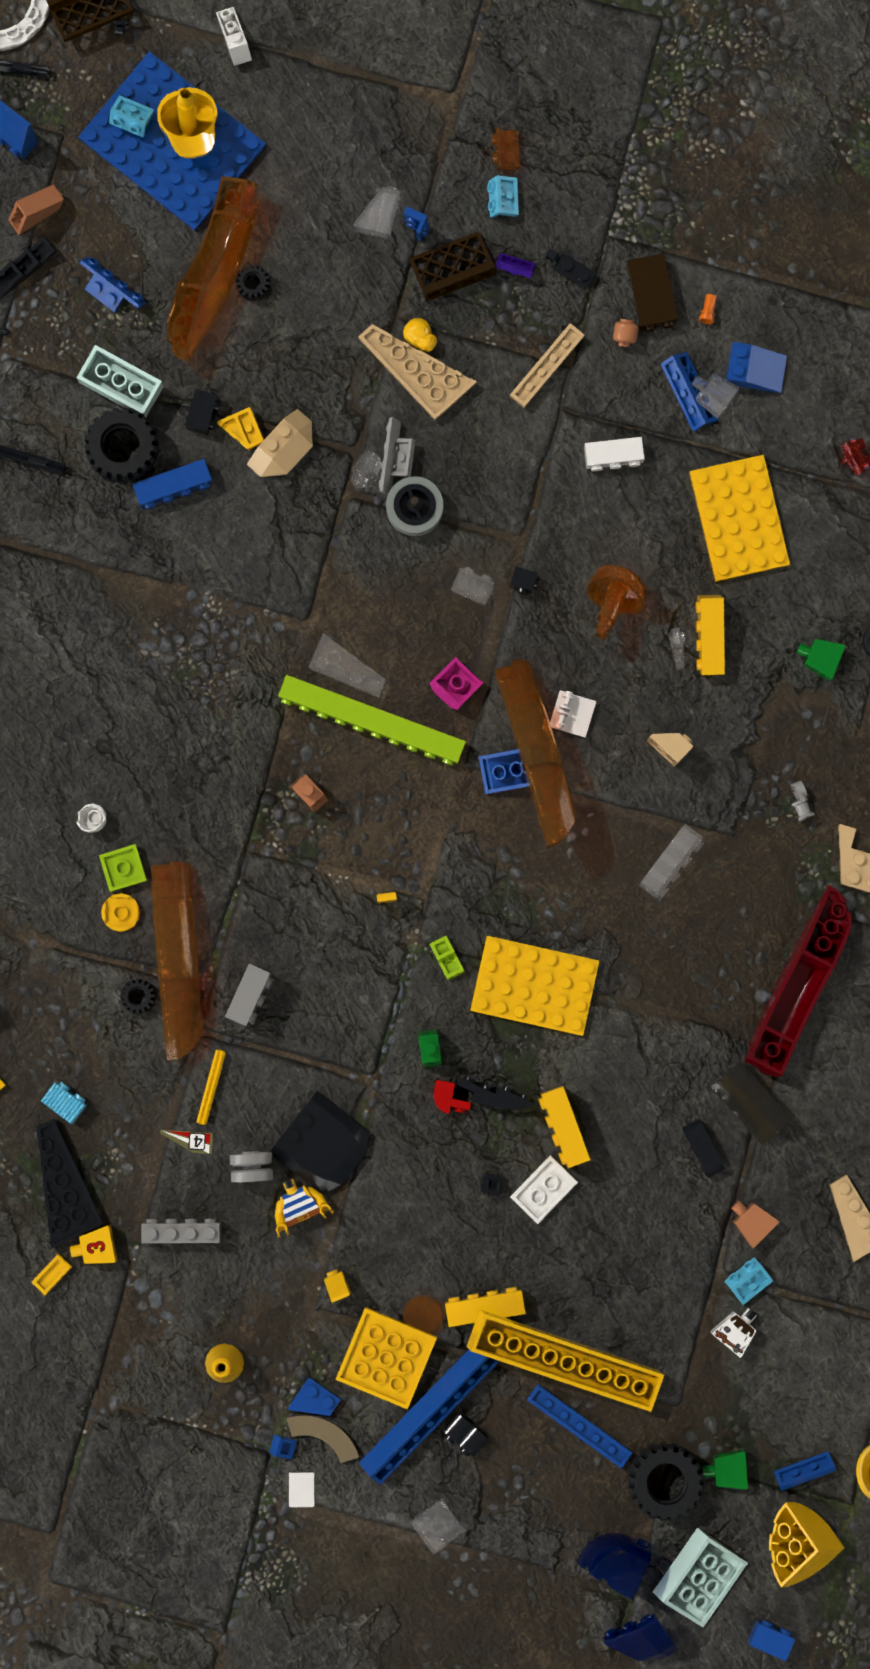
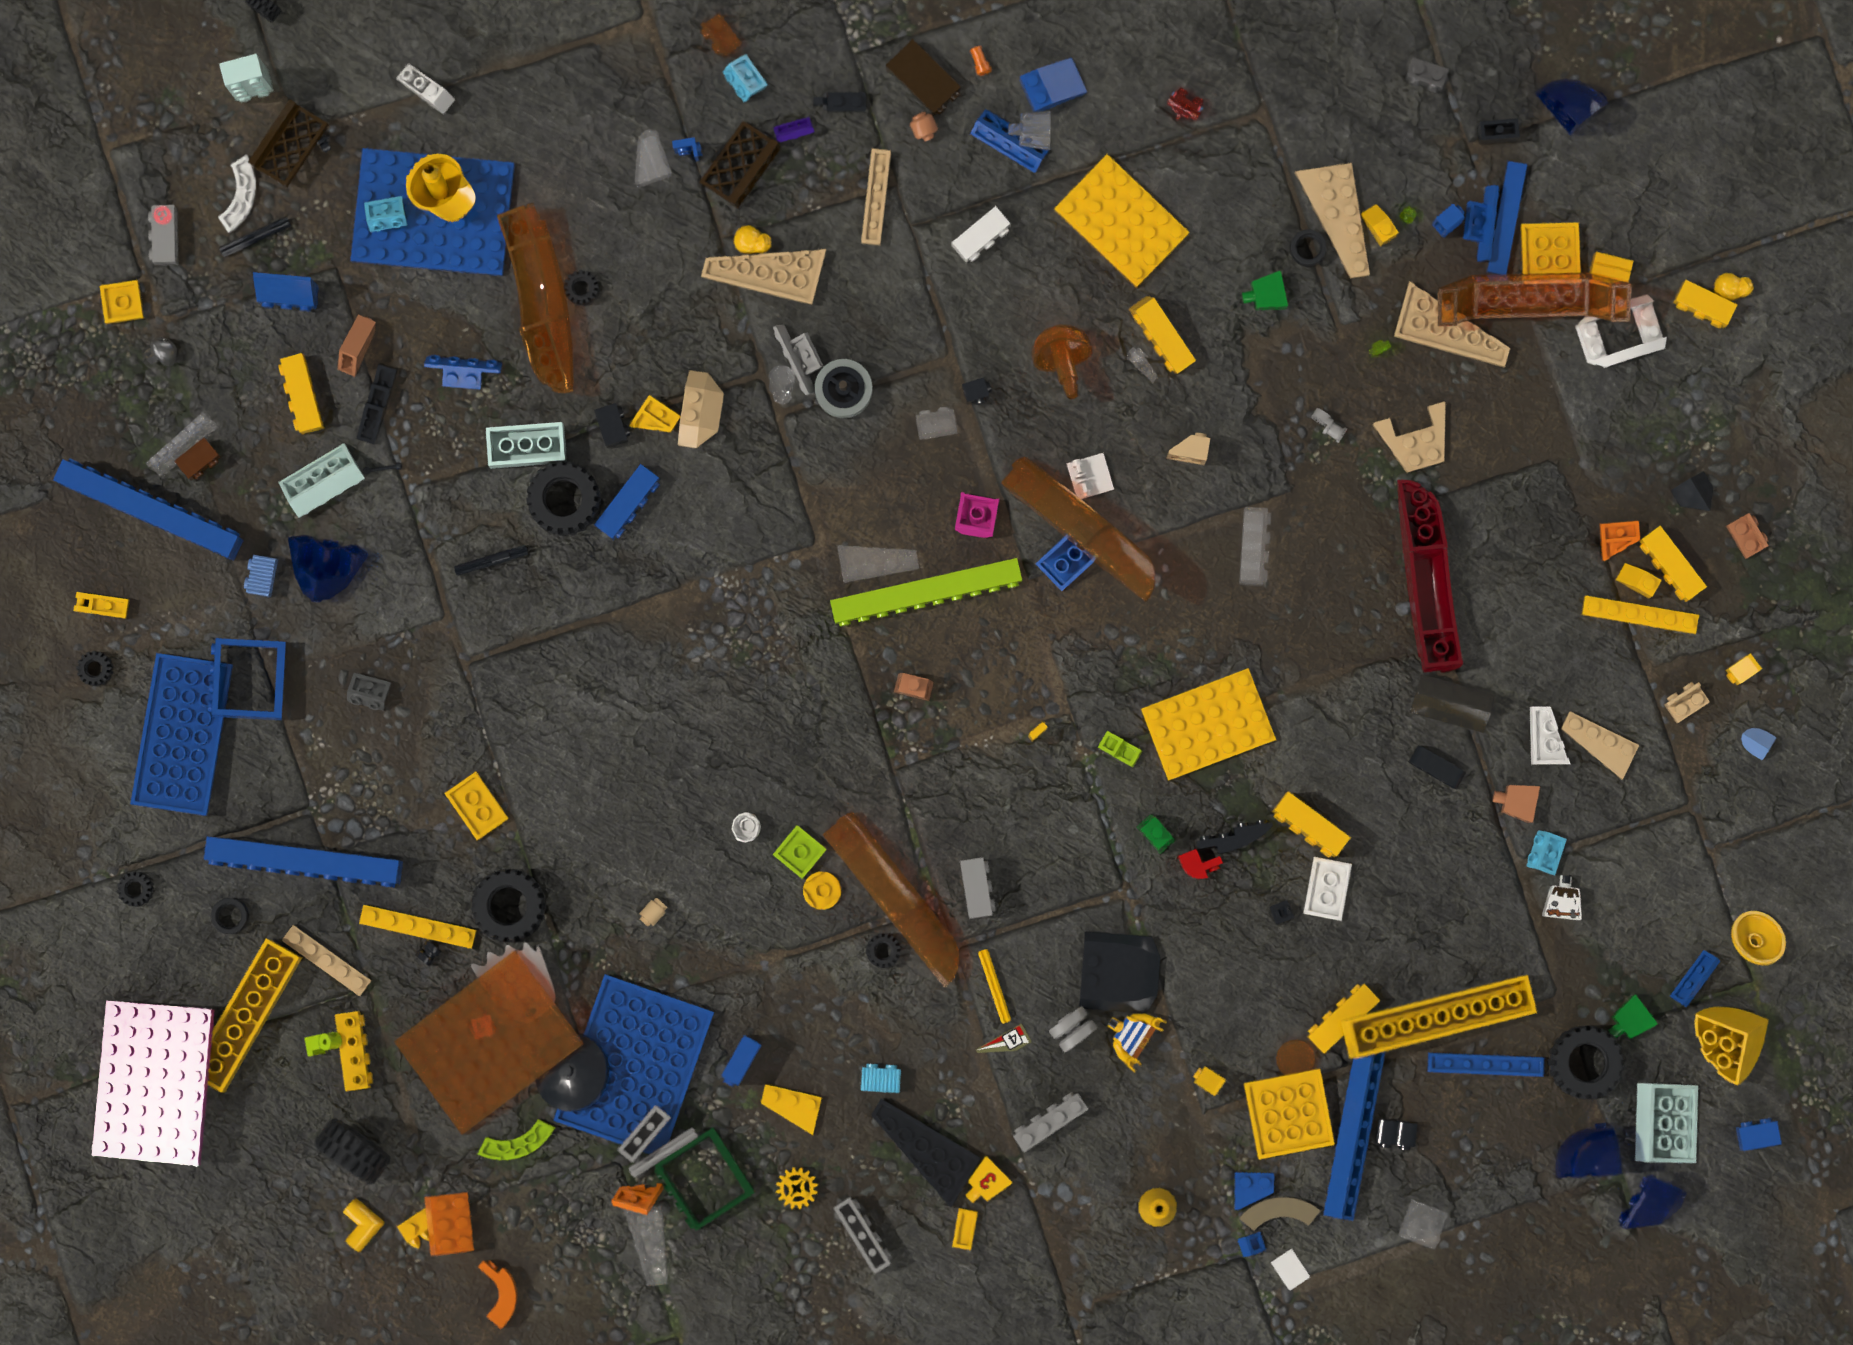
camera: 30 degrees left, 0 degrees up
none -> white wing [1530,707,1570,765]

